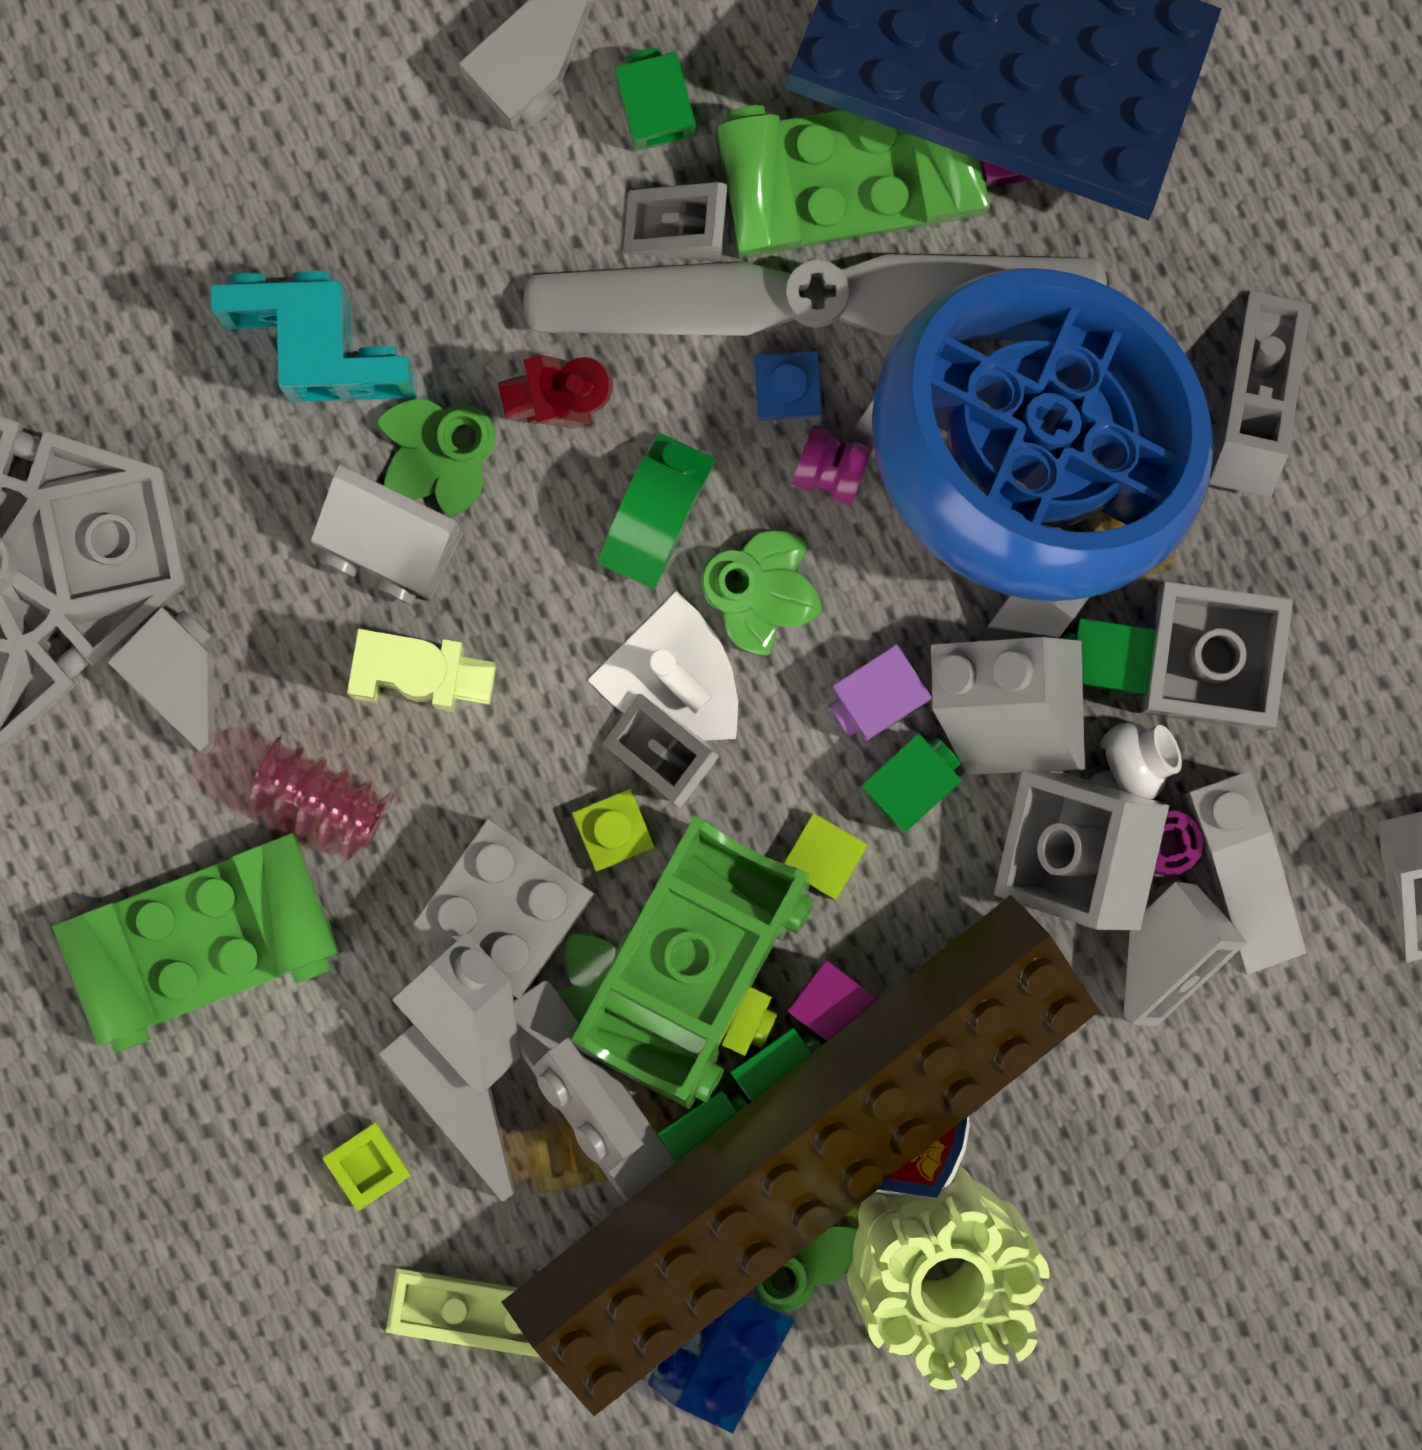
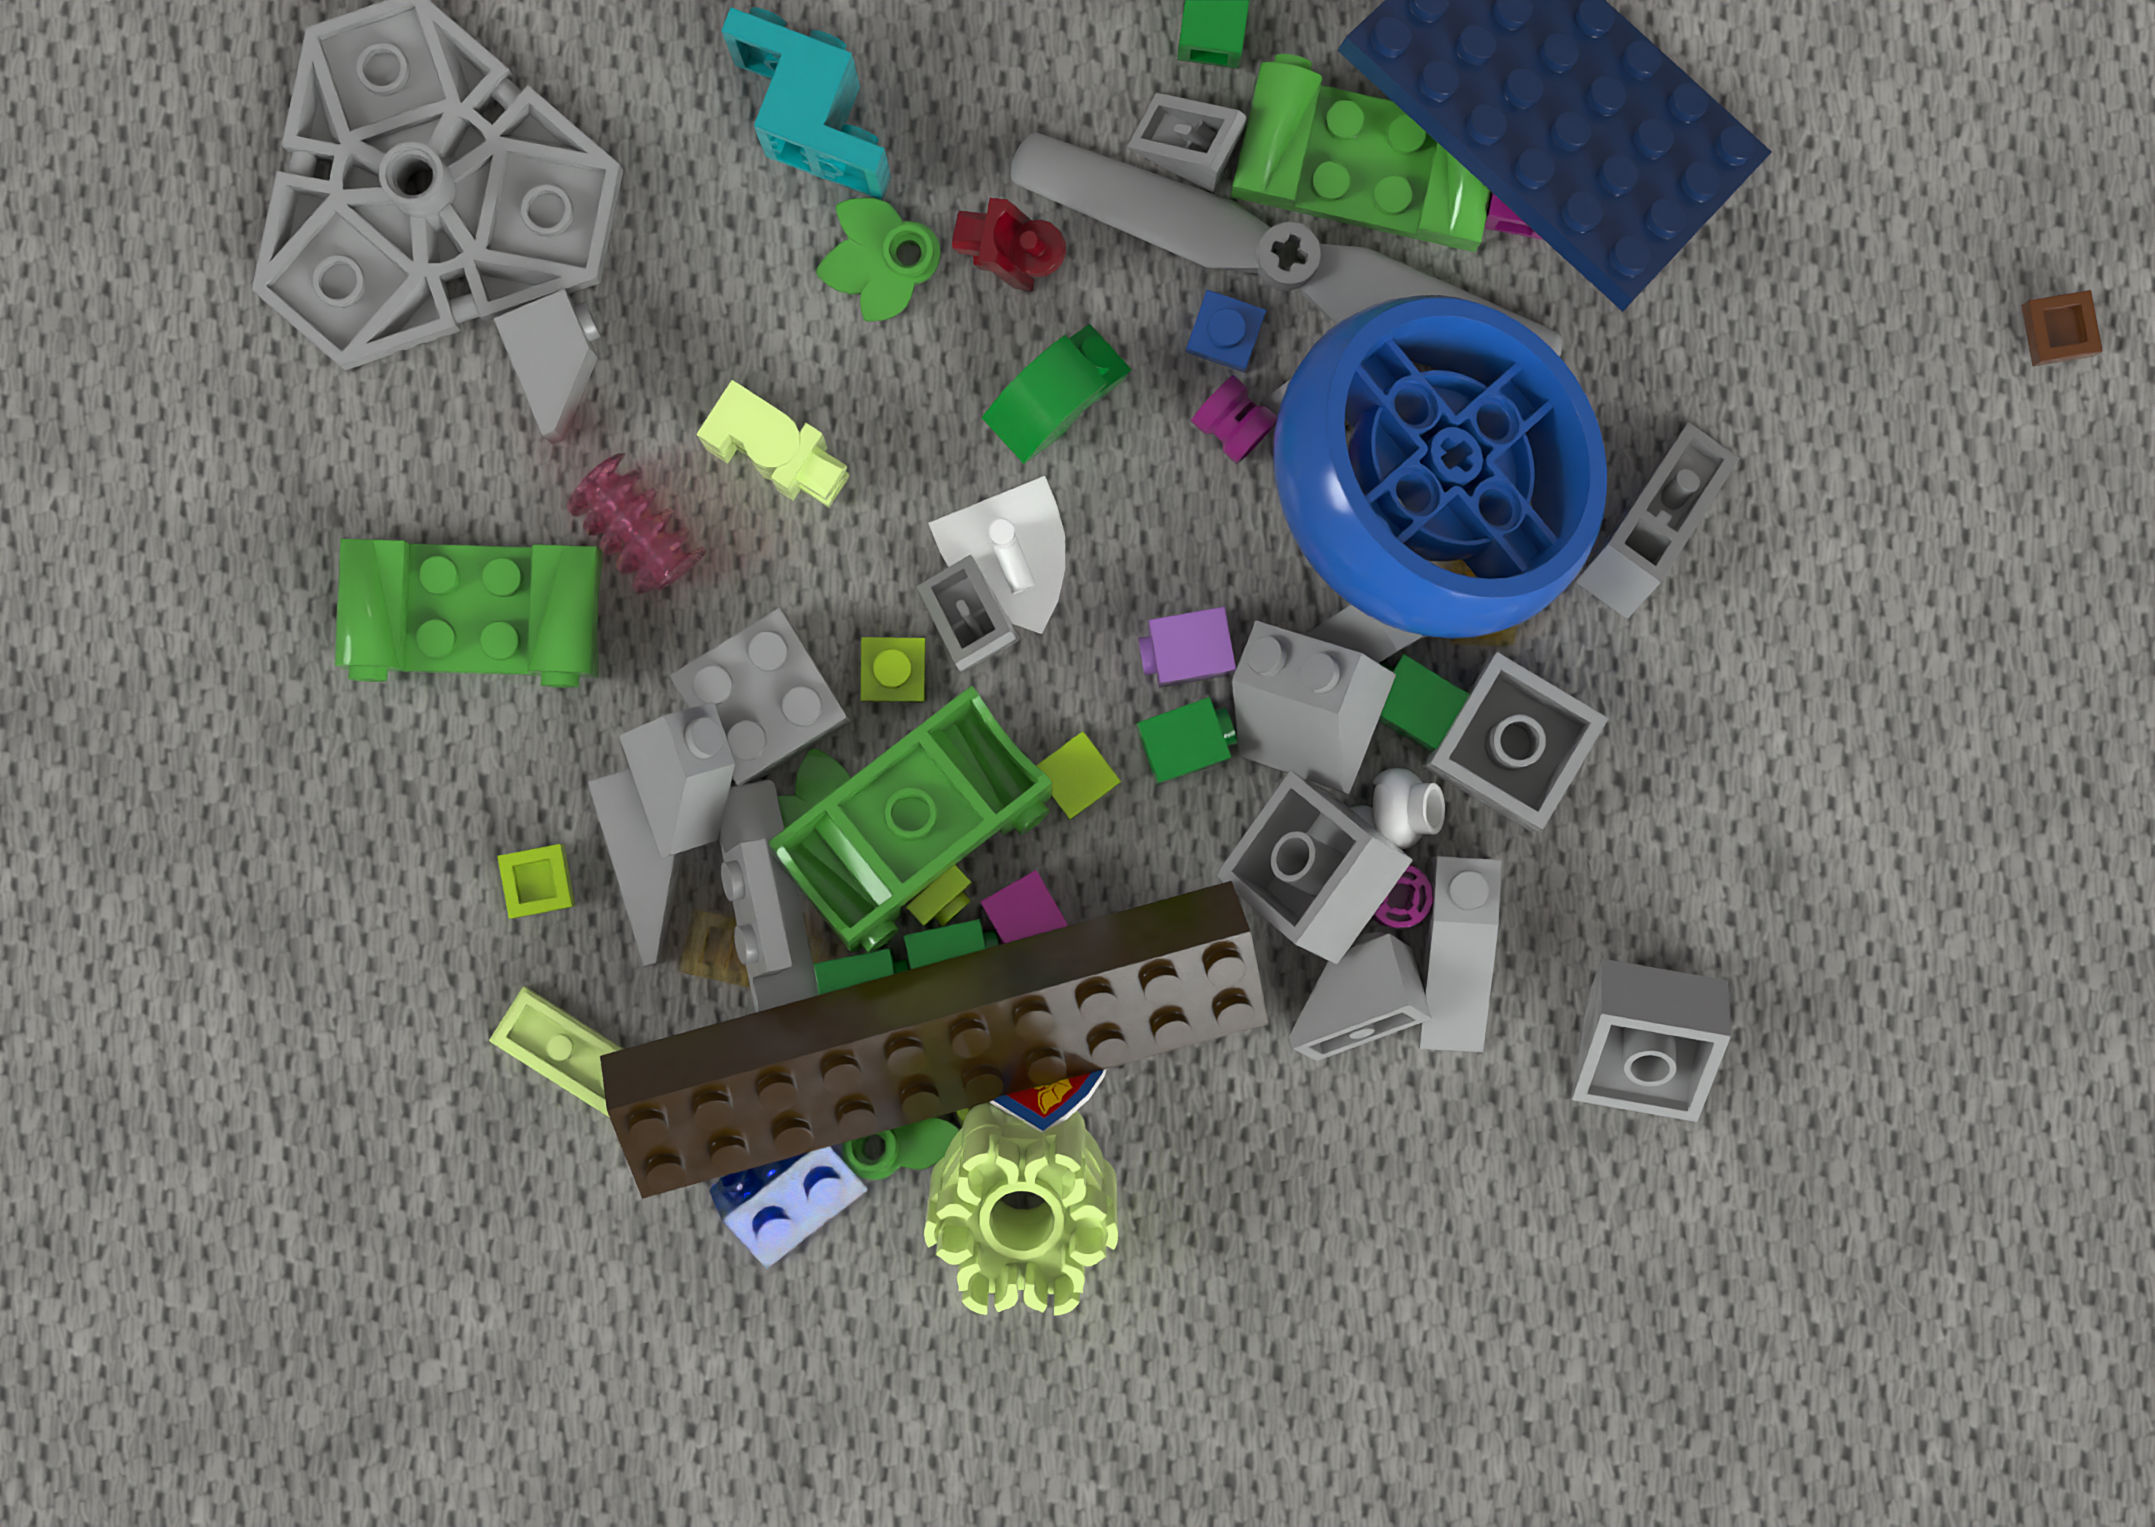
camera: 25 degrees right, 0 degrees up
light grey slope [311,464,464,605] -> none
bright green plate [700,531,822,656] -> none

